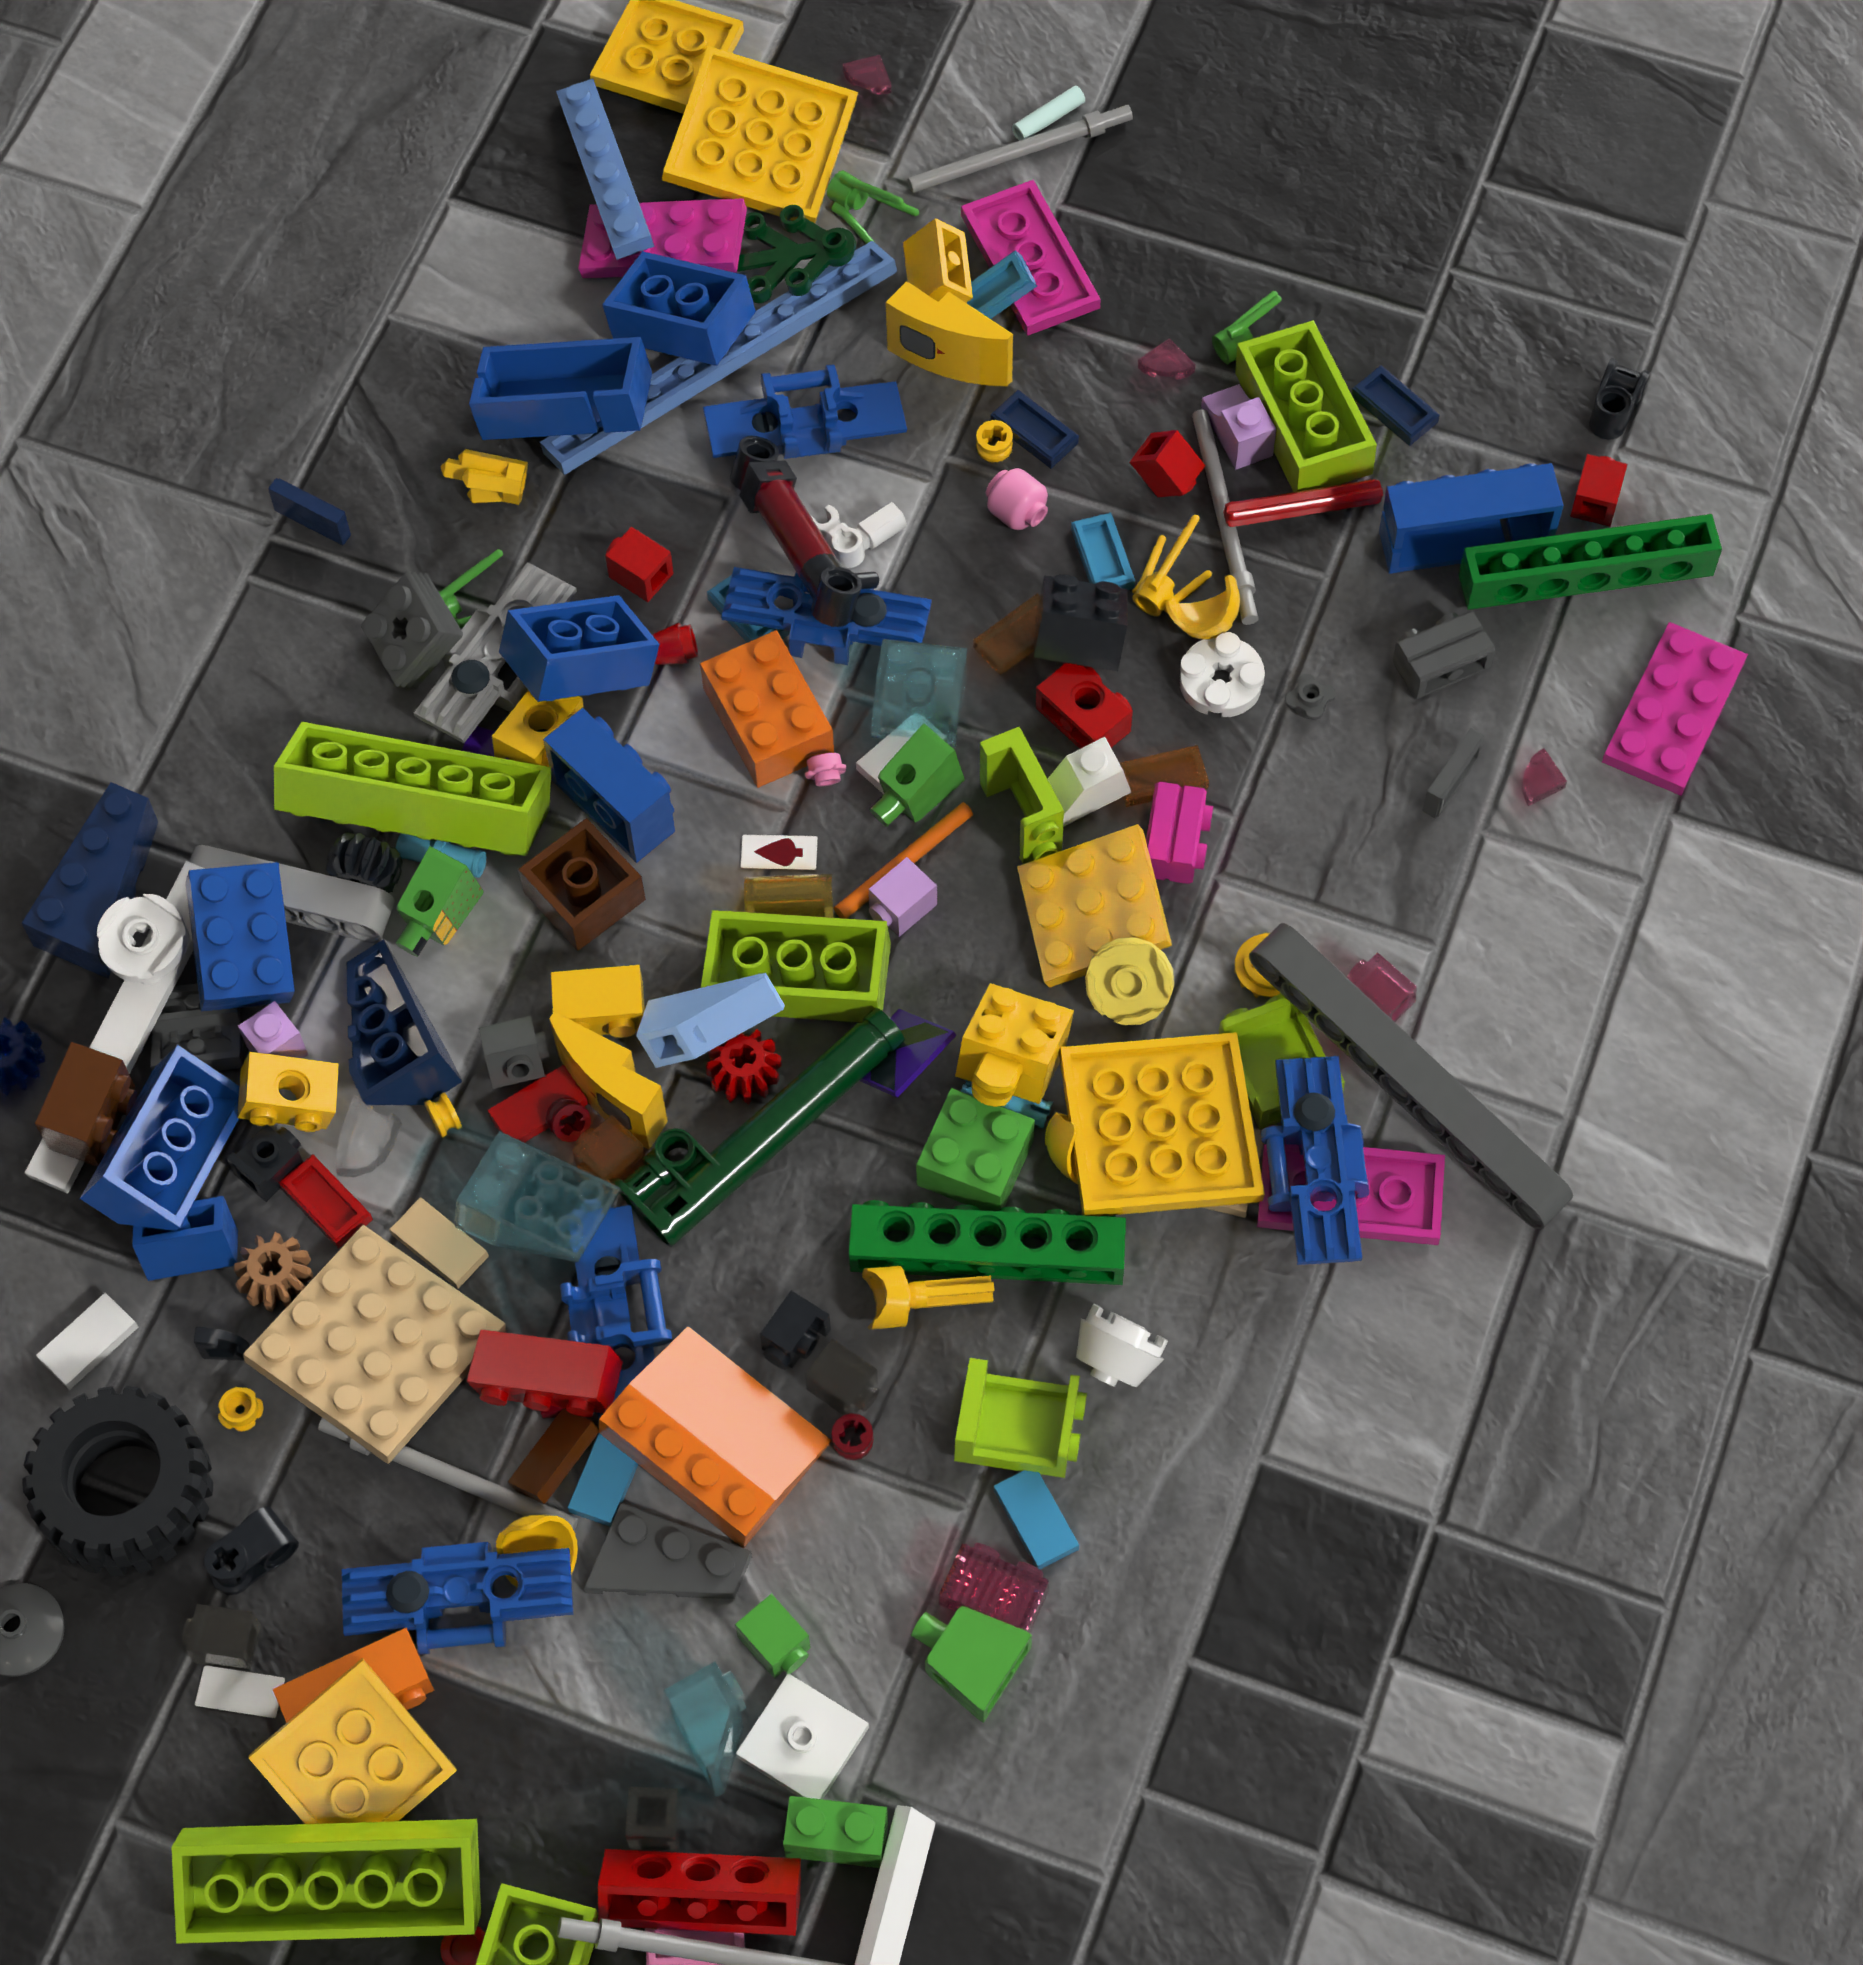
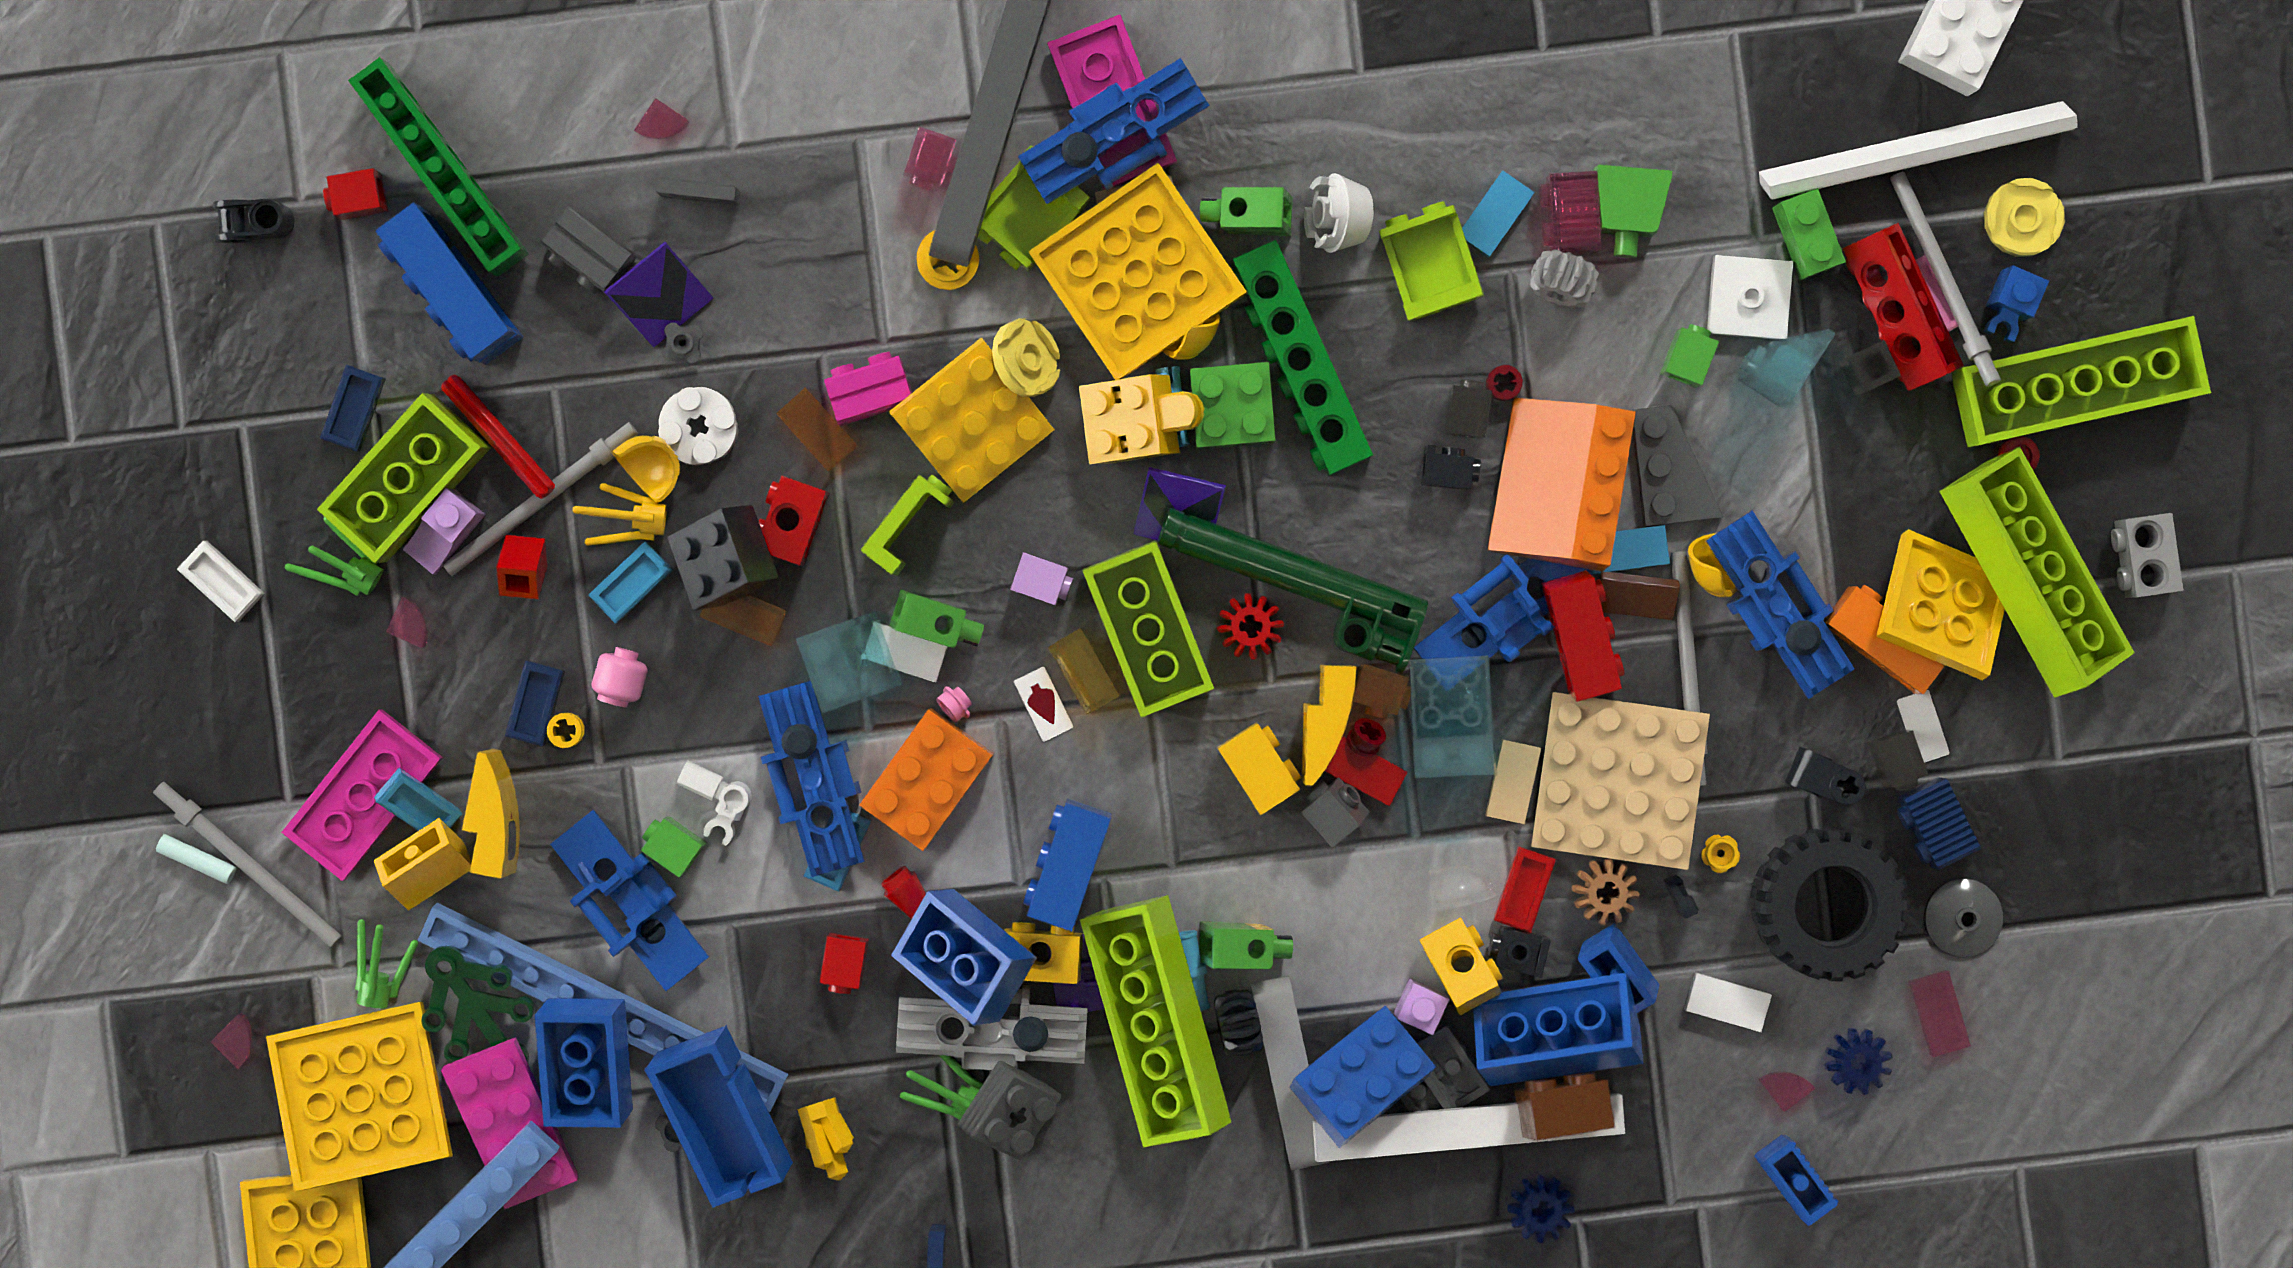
camera: 115 degrees left, 25 degrees up
dark blue wedge [22,782,158,979] -> none
white plate [97,894,190,985] -> none
dark blue wedge [346,939,463,1105] -> none
yellow bush [424,1092,462,1138] -> none
reddish brown brick [518,818,646,951] -> none
light blue slope [636,972,785,1068] -> none
black piece [730,436,879,627] -> none
orange bar [834,802,973,919] -> none
yellow piece [862,1266,995,1330] -> none
white slope [1048,737,1131,827] -> none
dark pink plate [1602,622,1748,796] -> none
none -> white tile [177,540,265,622]
none -> piece [604,242,713,348]
none -> bright green brick [641,816,707,878]
none -> bright green torso [1200,187,1293,236]
none -> light grey gear [1529,250,1599,308]
none -> dark blue brick [1896,777,1981,870]

